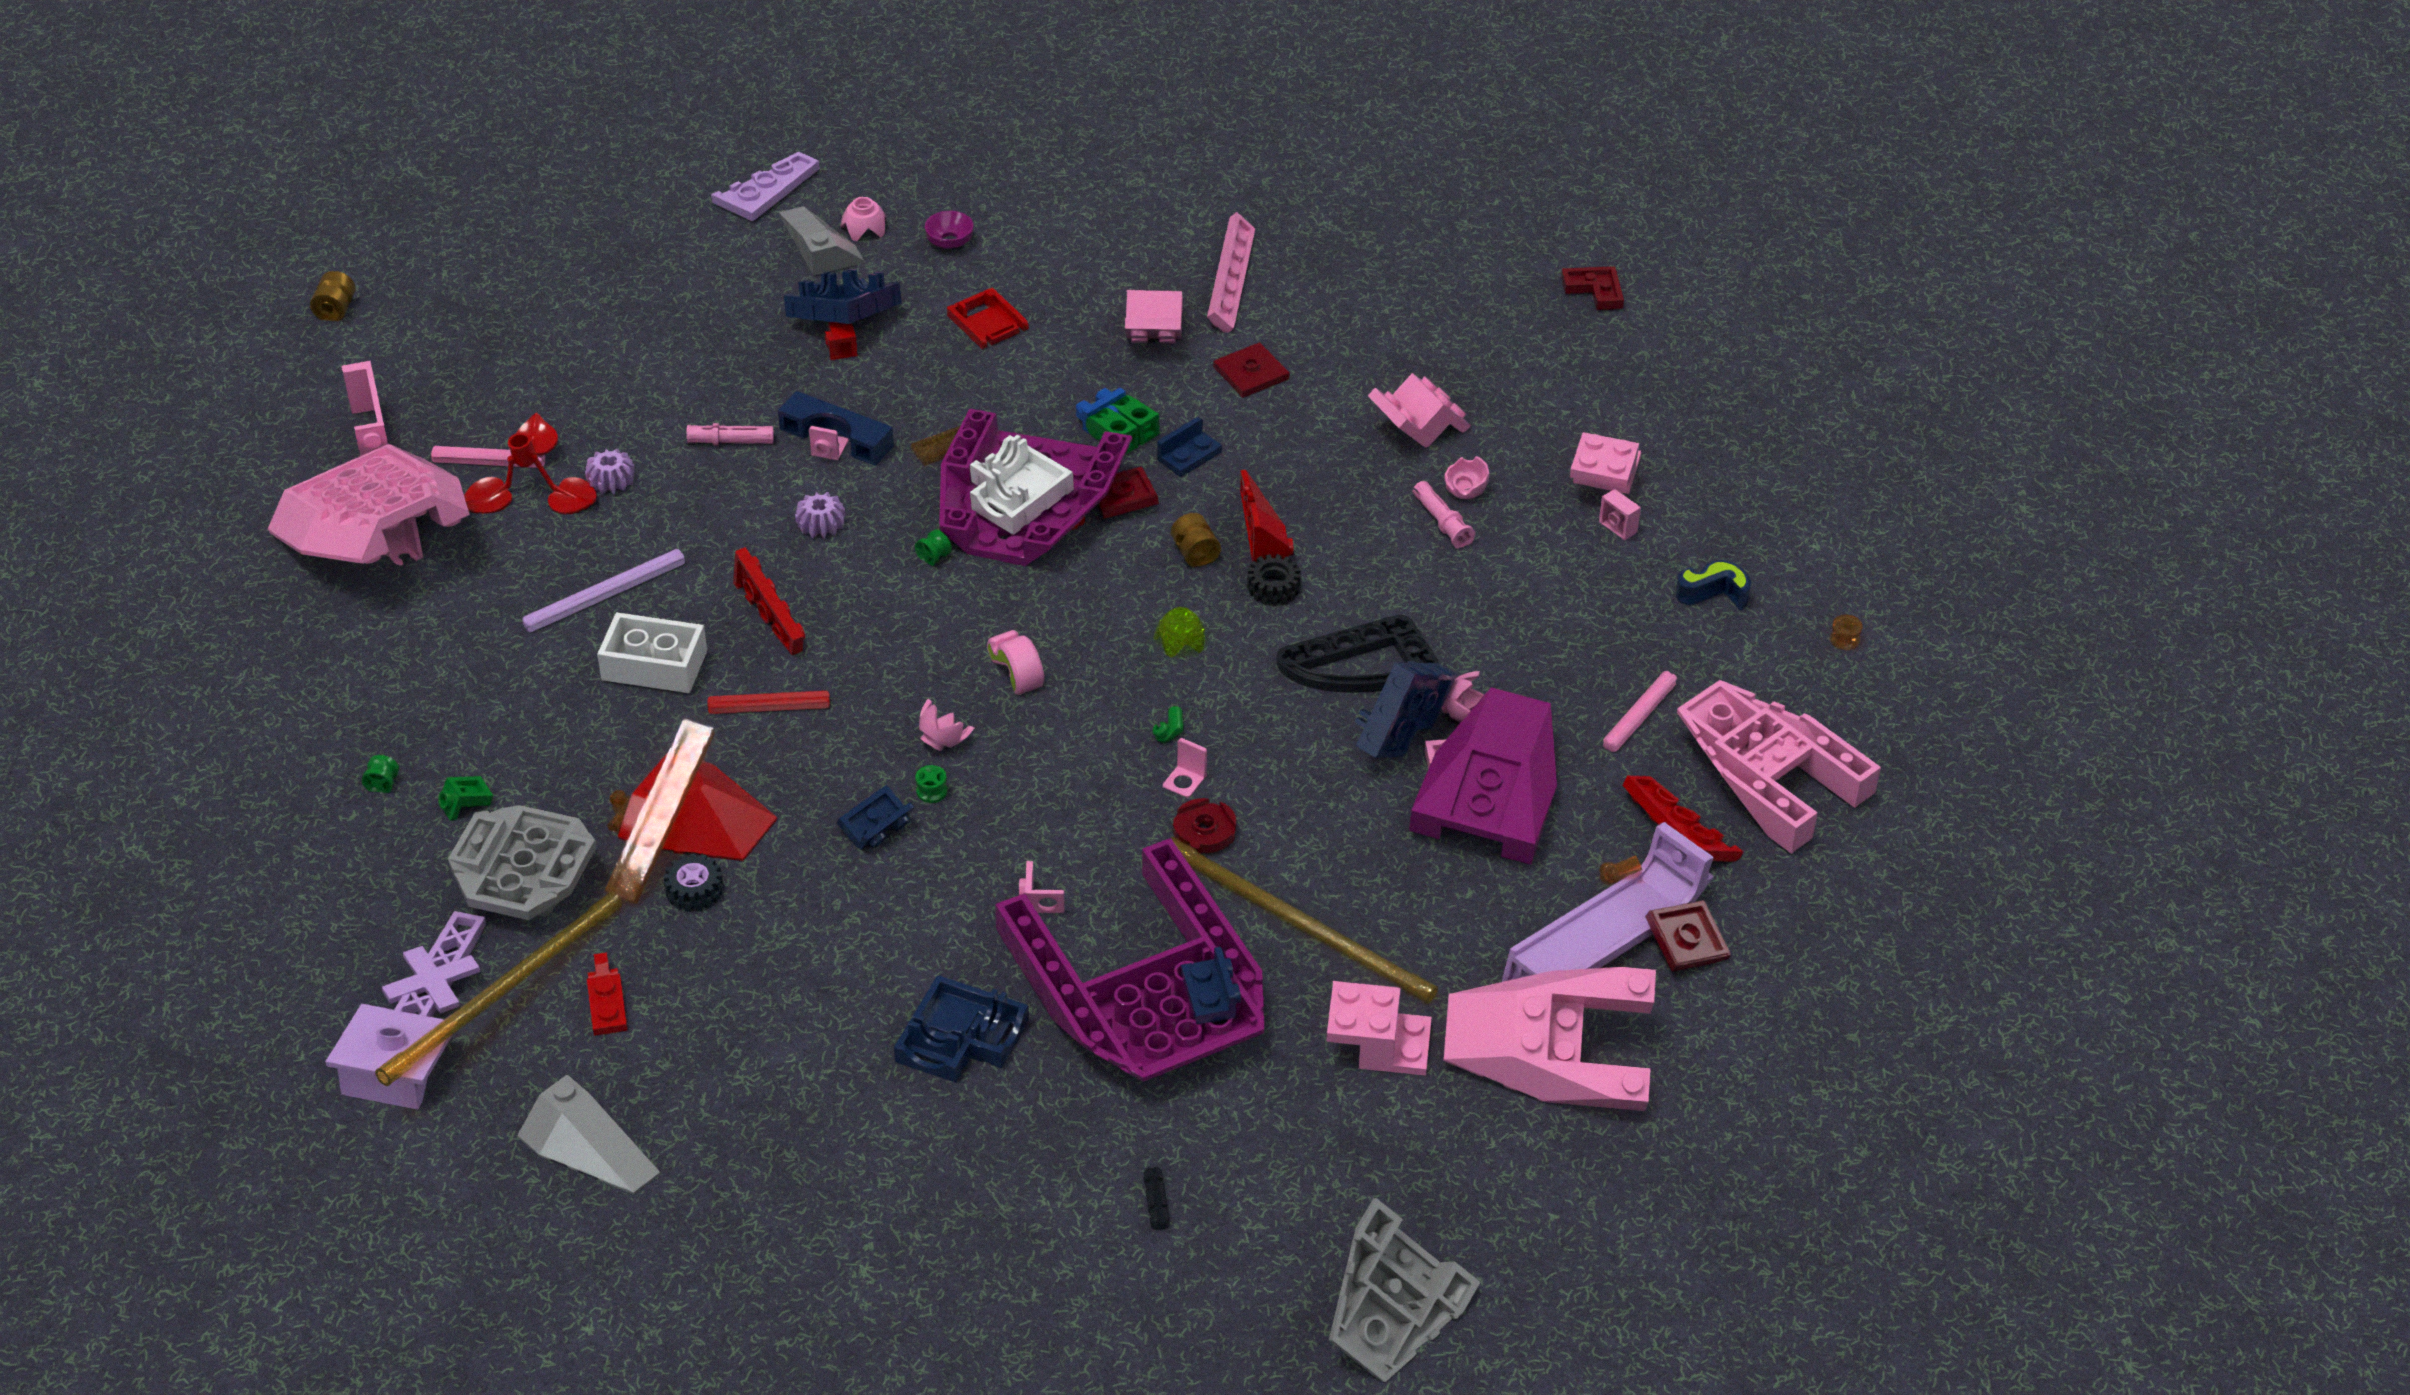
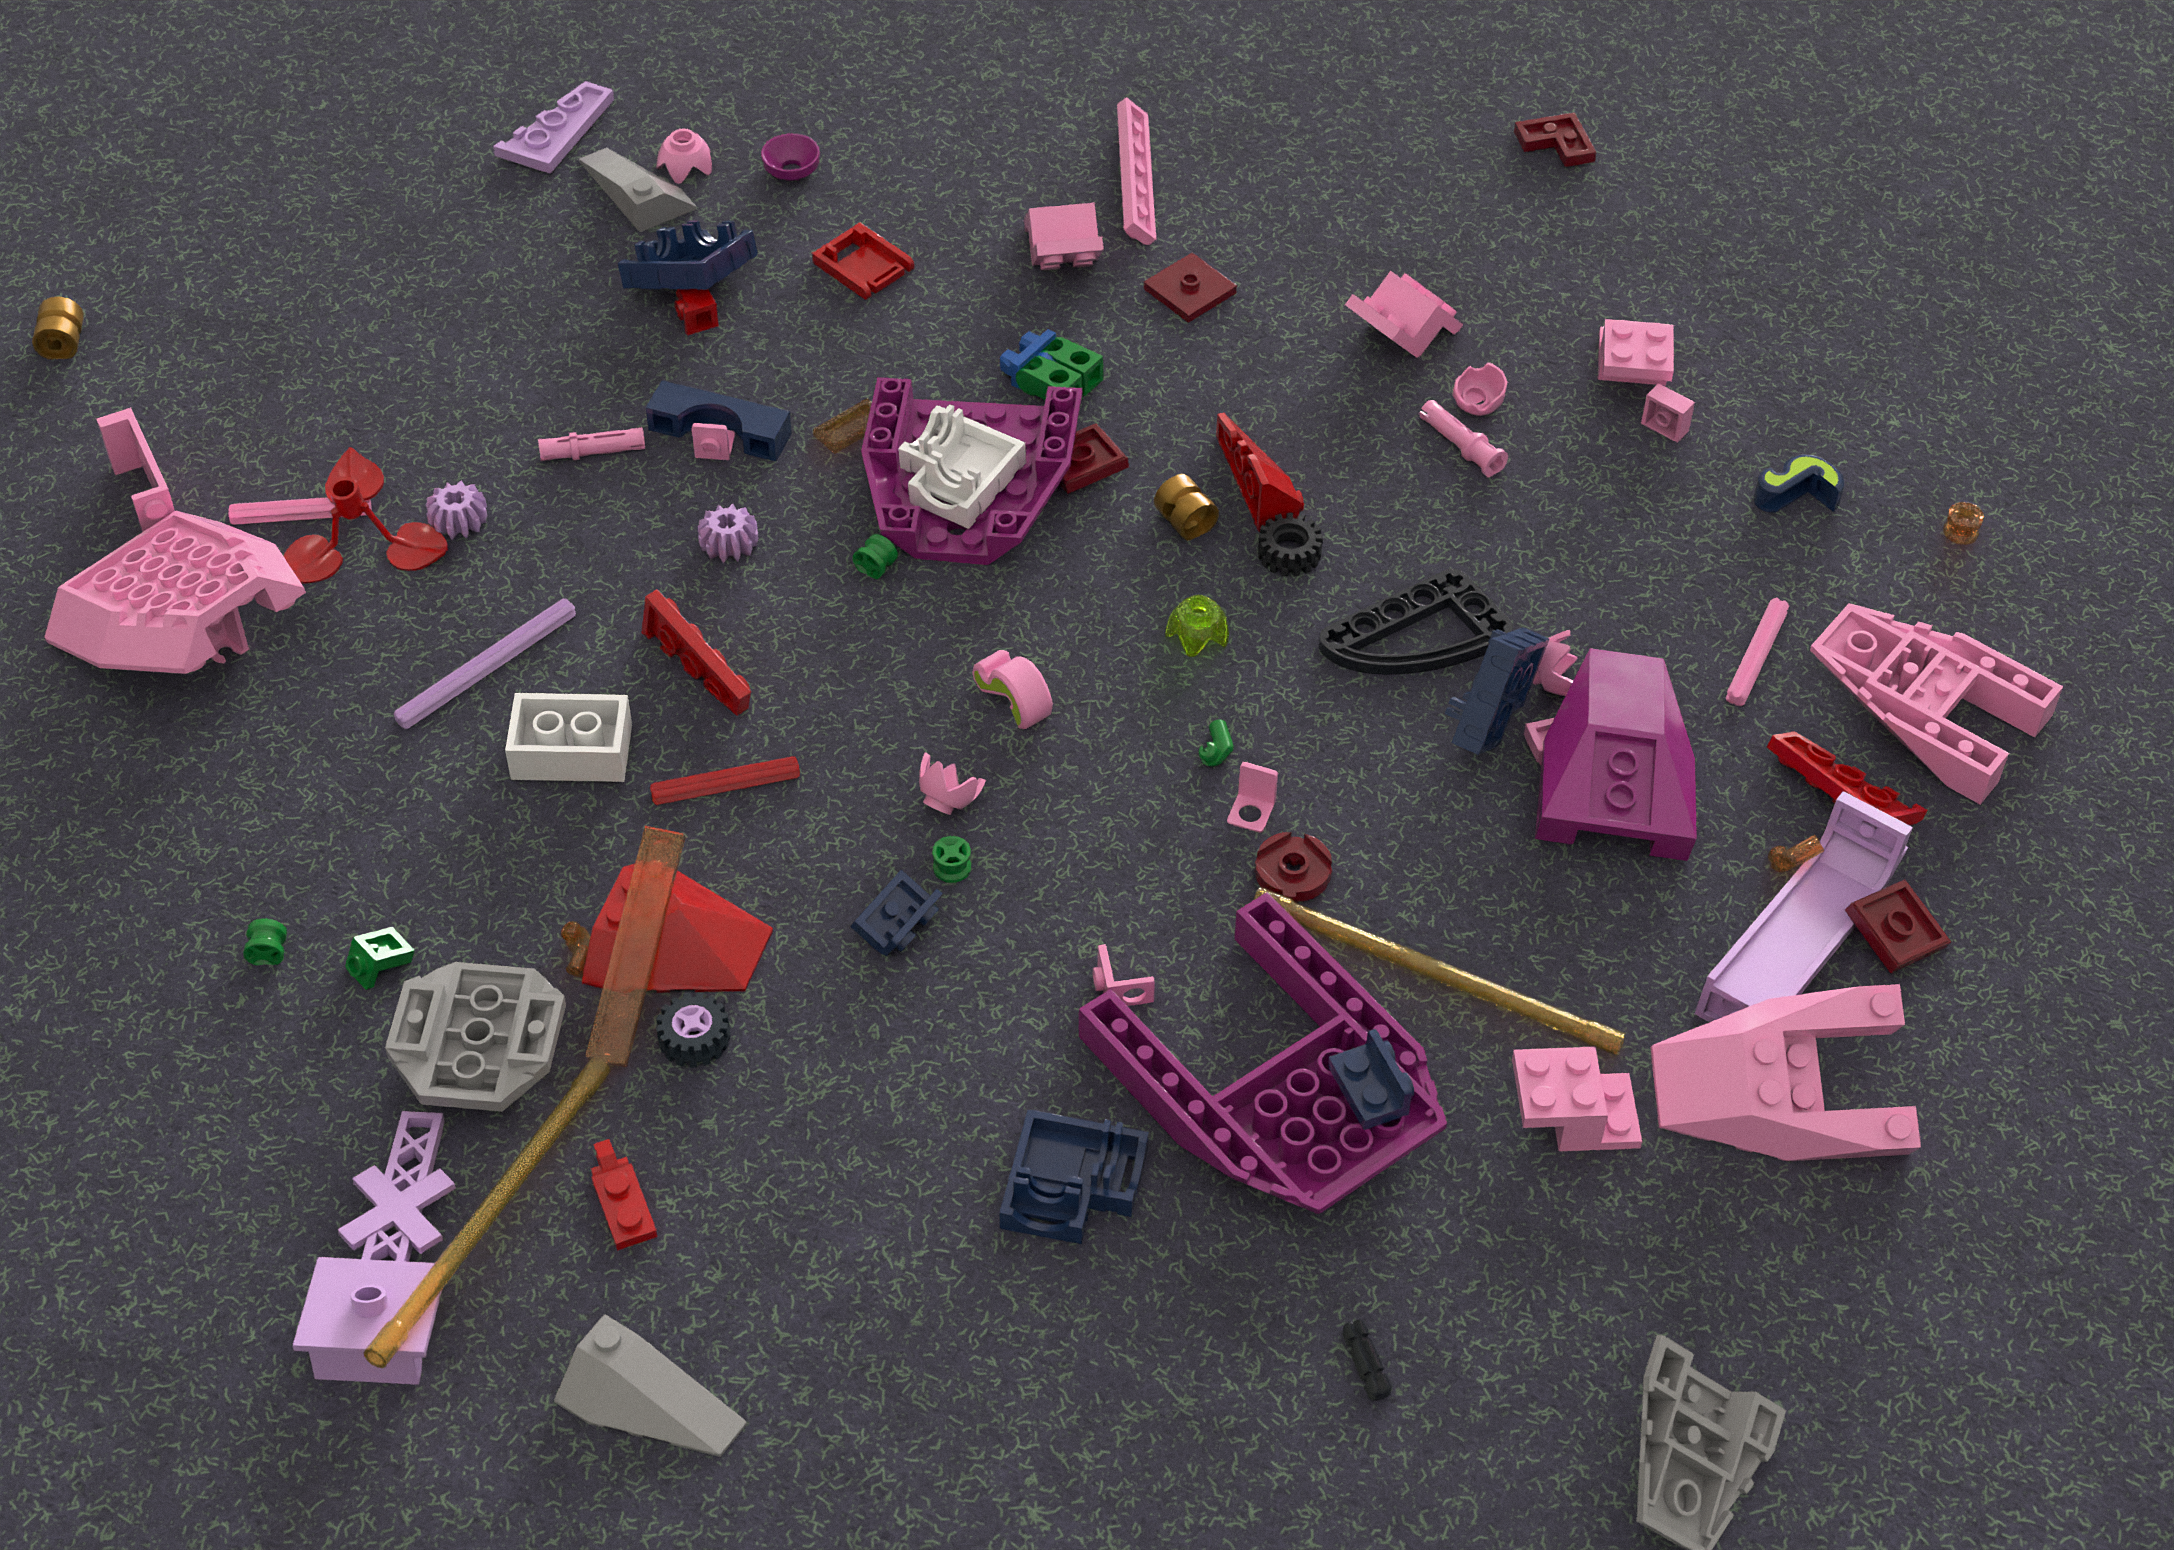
camera: 10 degrees left, 5 degrees up
dark blue bracket [1157,417,1222,477] -> none

